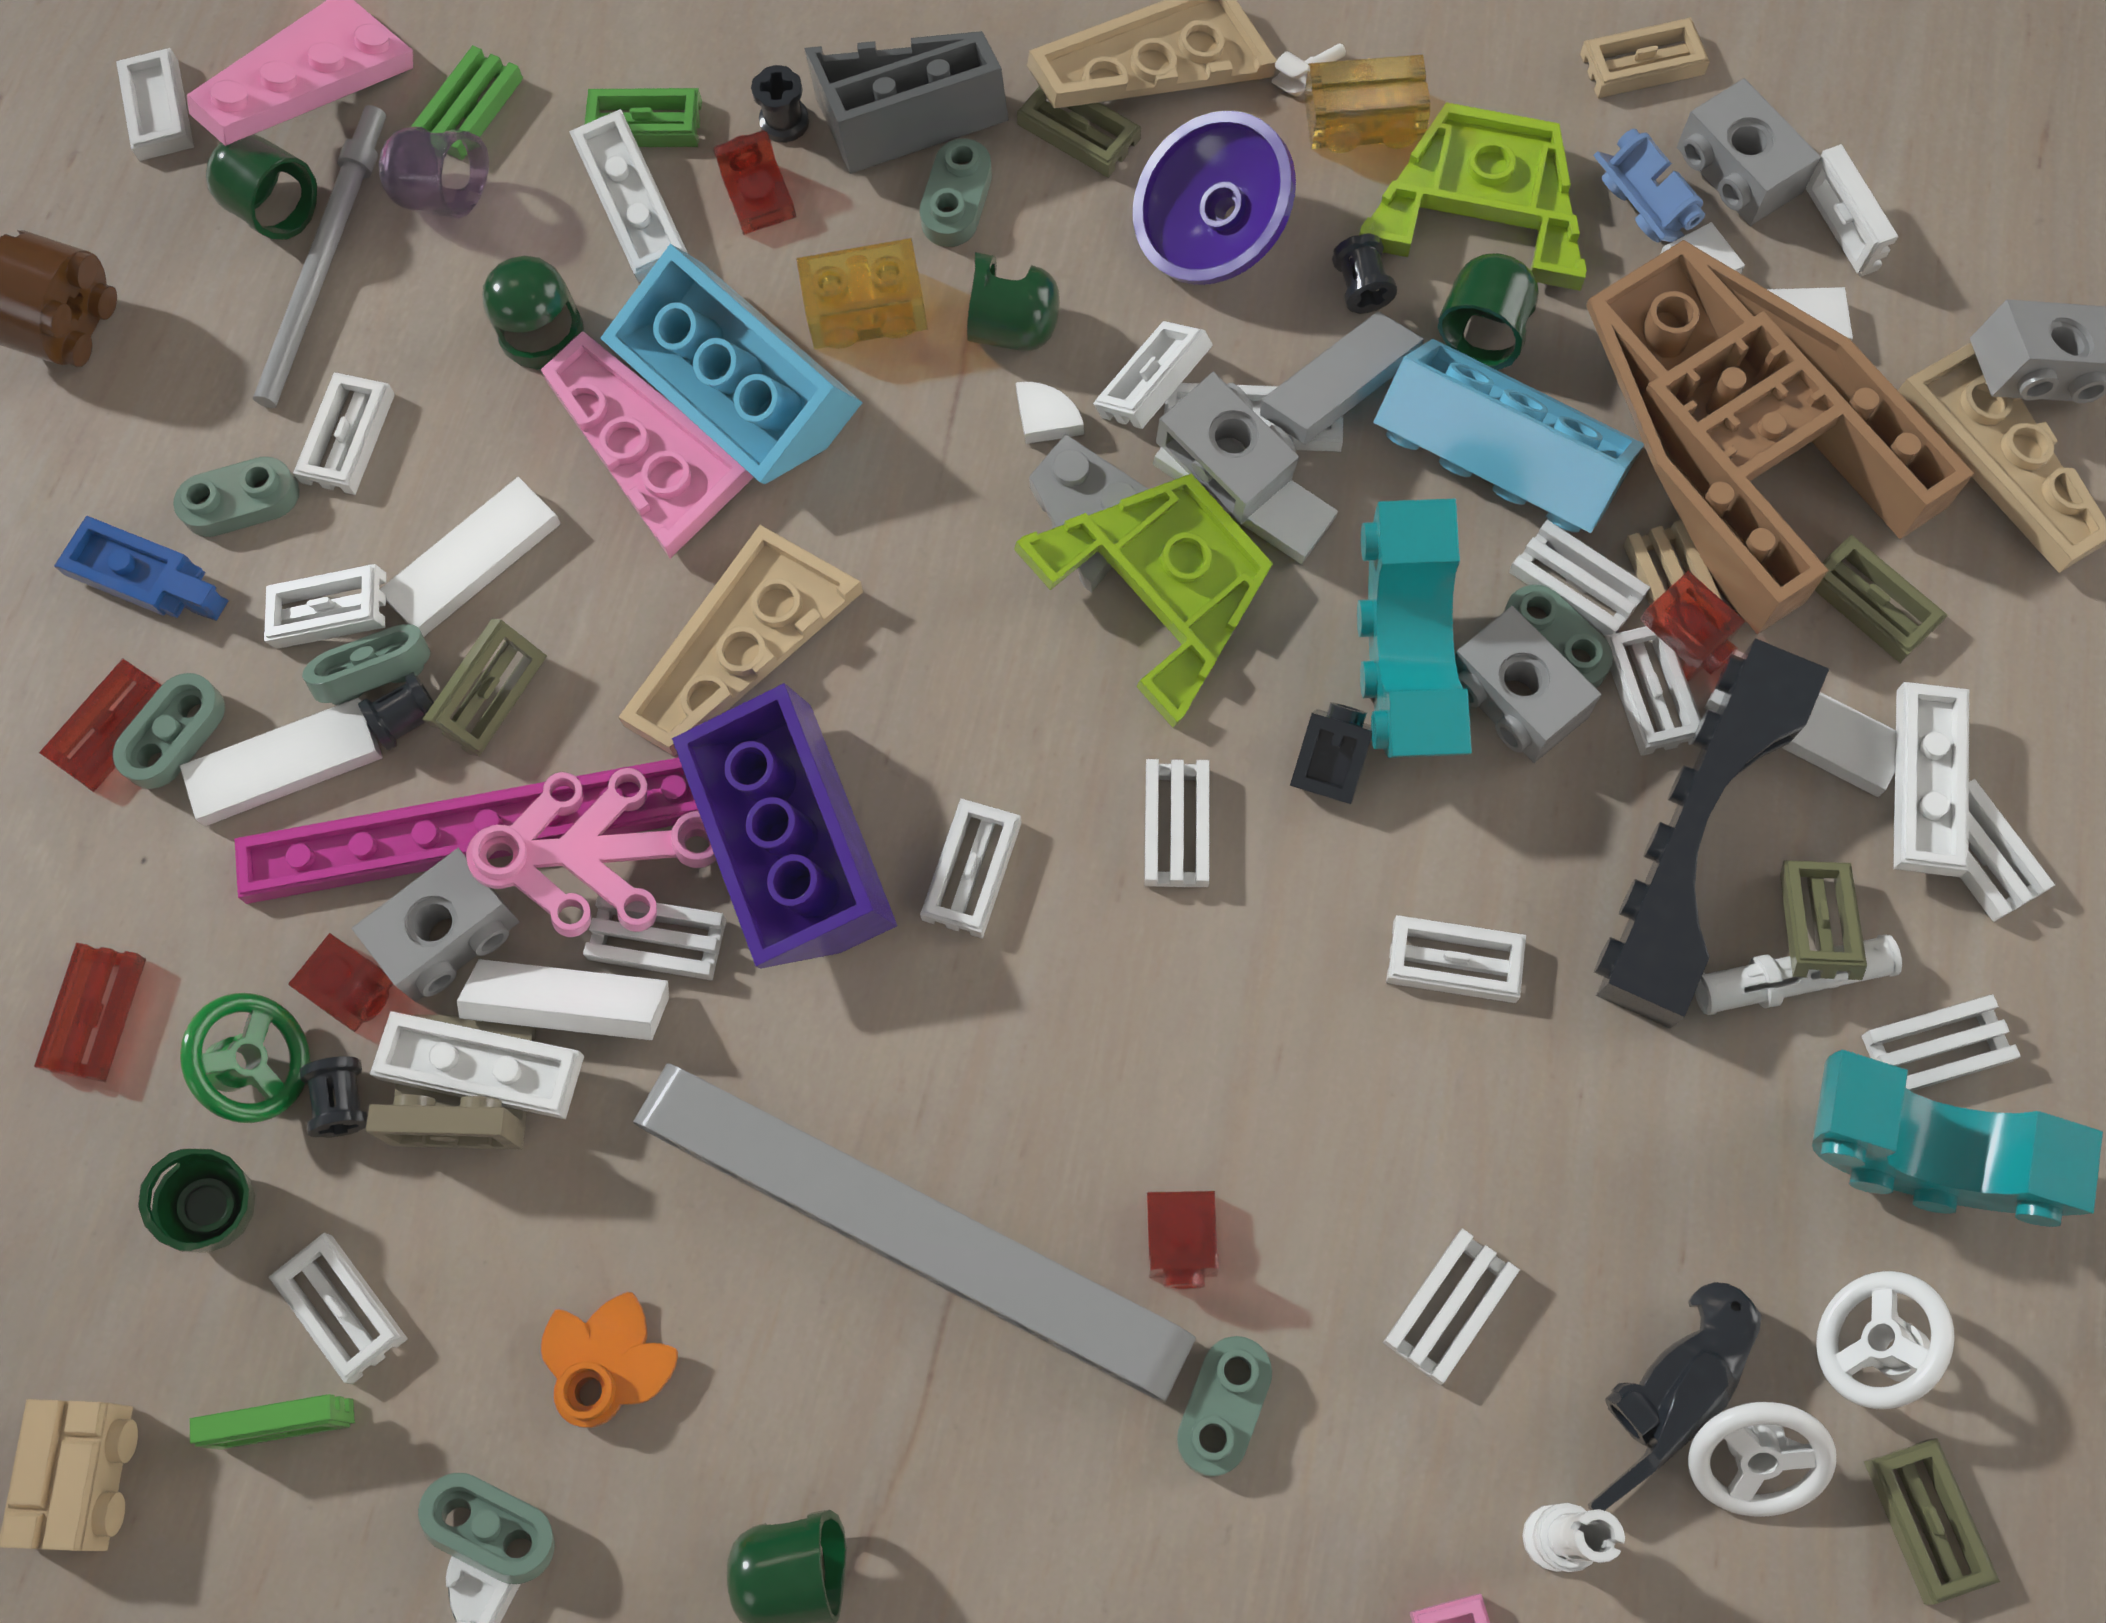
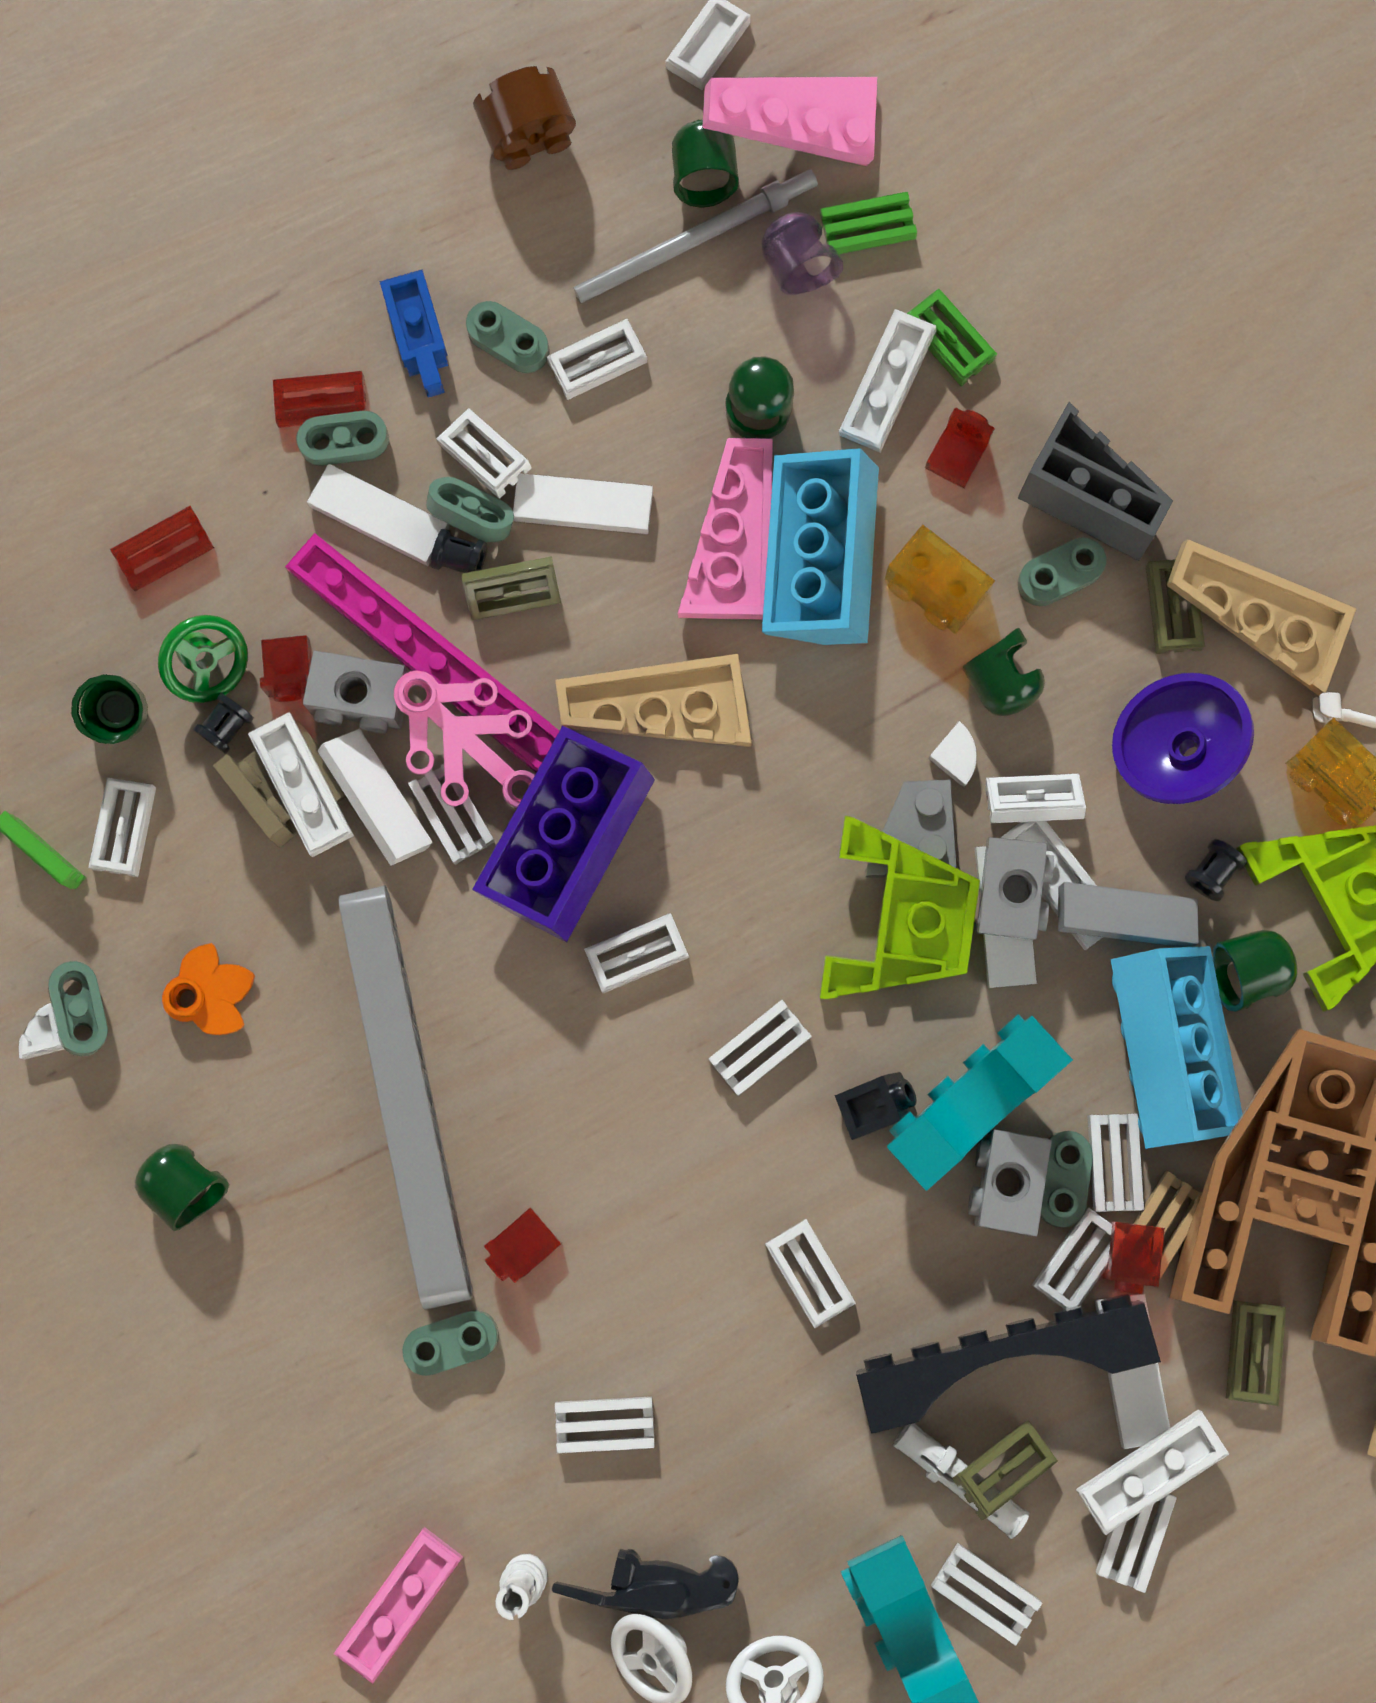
camera: 50 degrees right, 10 degrees up
black bush [751,65,810,143] -> none

